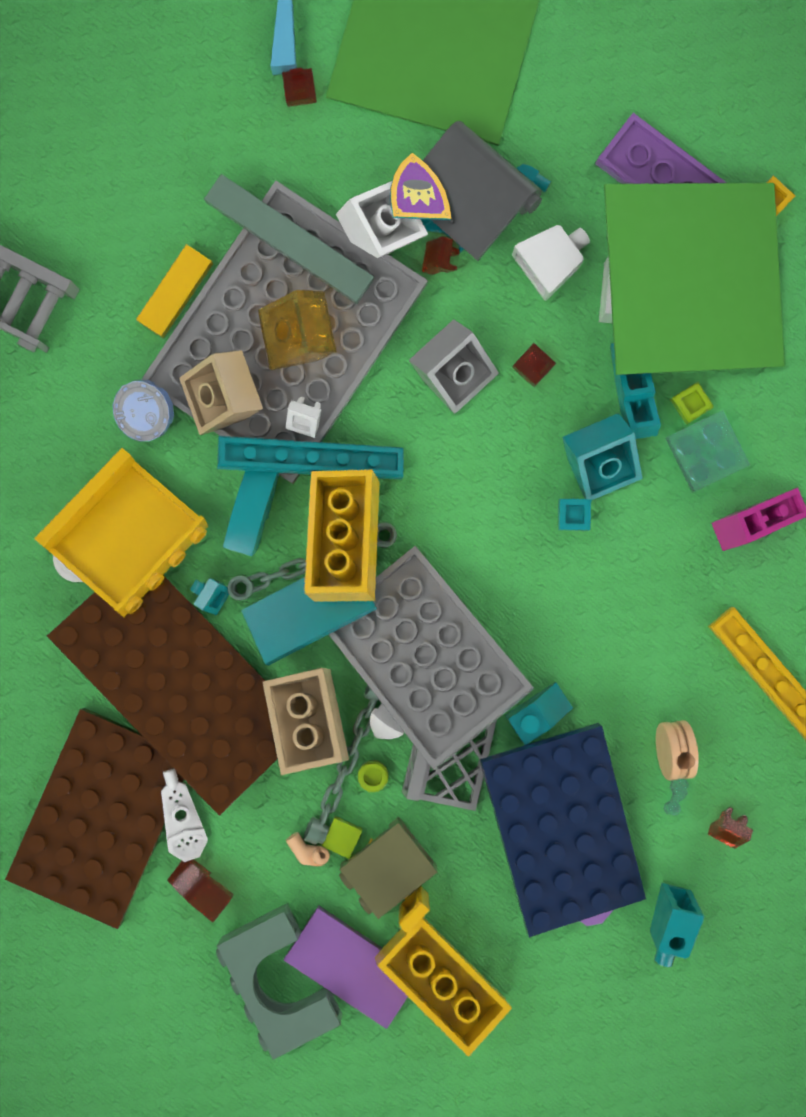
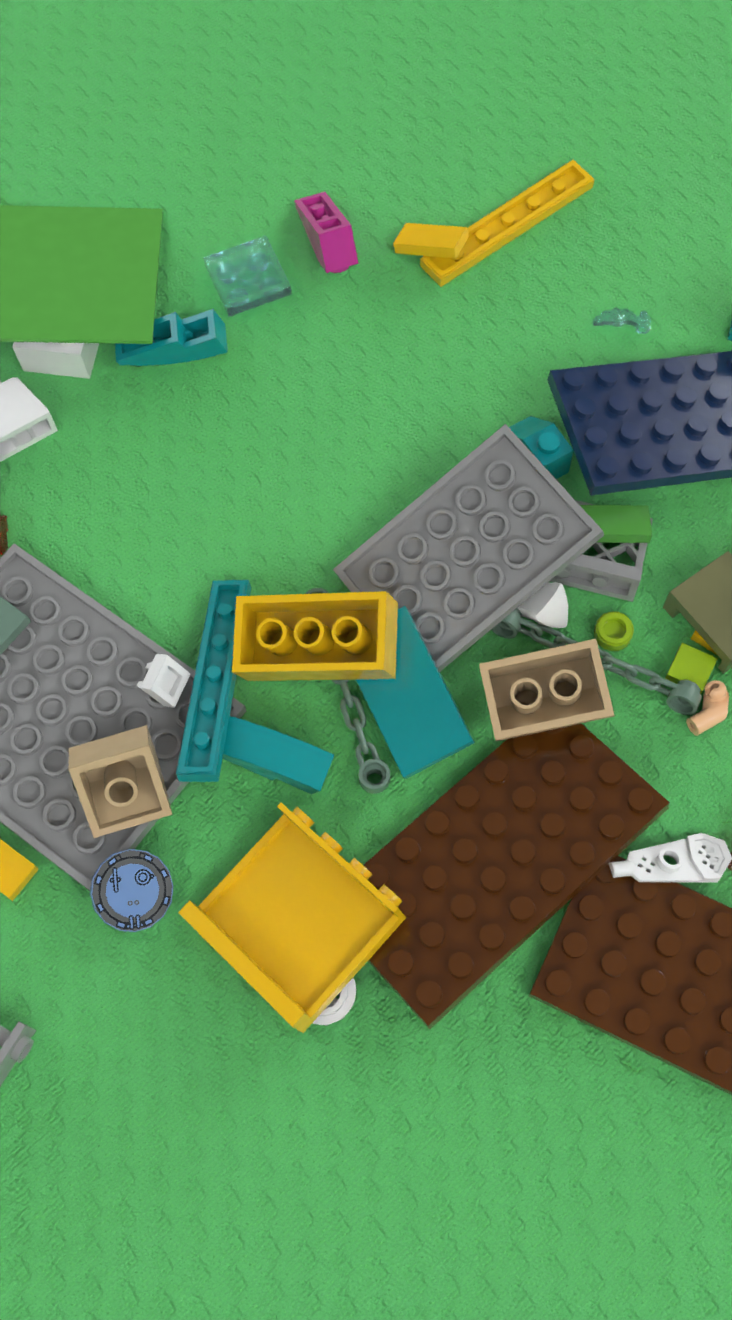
camera: 85 degrees left, 20 degrees down
teal tile [190,578,229,615] -> none
clear yellow slope [258,290,337,370] -> none
light grey slope [409,319,499,414] -> none
clear red tile [512,343,556,388] -> none
teal tile [558,499,591,531] -> none
teal slope [562,413,643,501] -> none
light nougat head [656,720,699,781] -> none
lime tile [670,382,714,425] -> none
clear red tile [708,807,753,849] -> none
none -> yellow tile [393,223,469,258]
none -> bright green tile [580,505,652,543]

